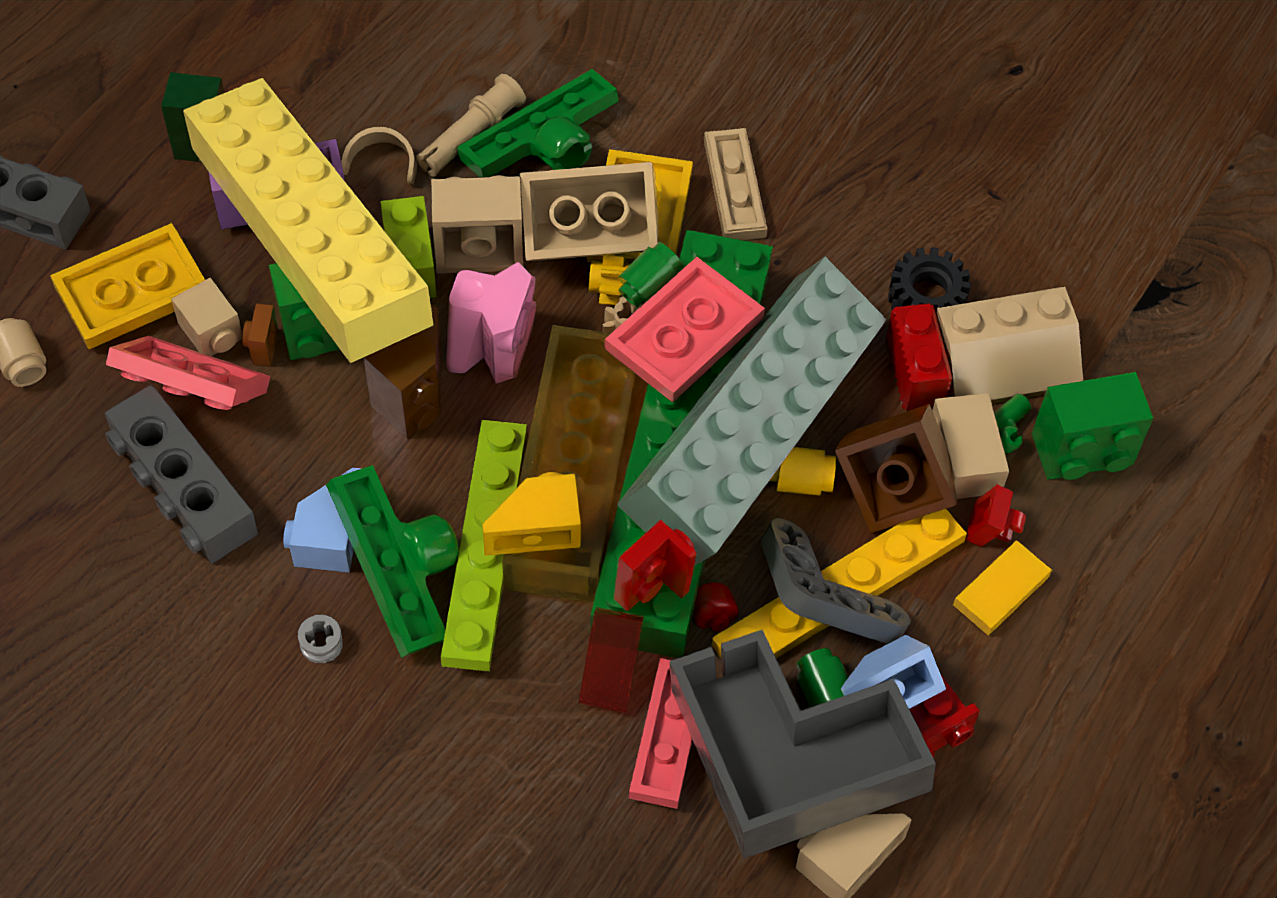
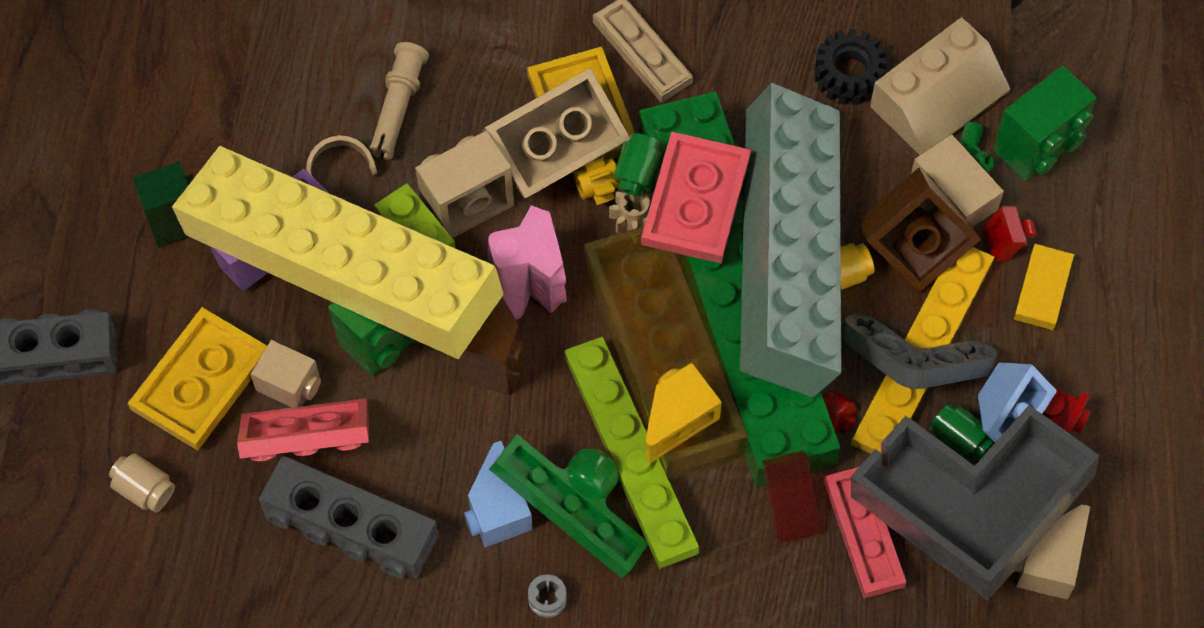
camera: 25 degrees left, 5 degrees up
dark orange plate [243,304,279,367] -> none
green plate [457,69,619,178] -> none
red bracket [614,520,697,612] -> none
red brick [885,303,953,411] -> none

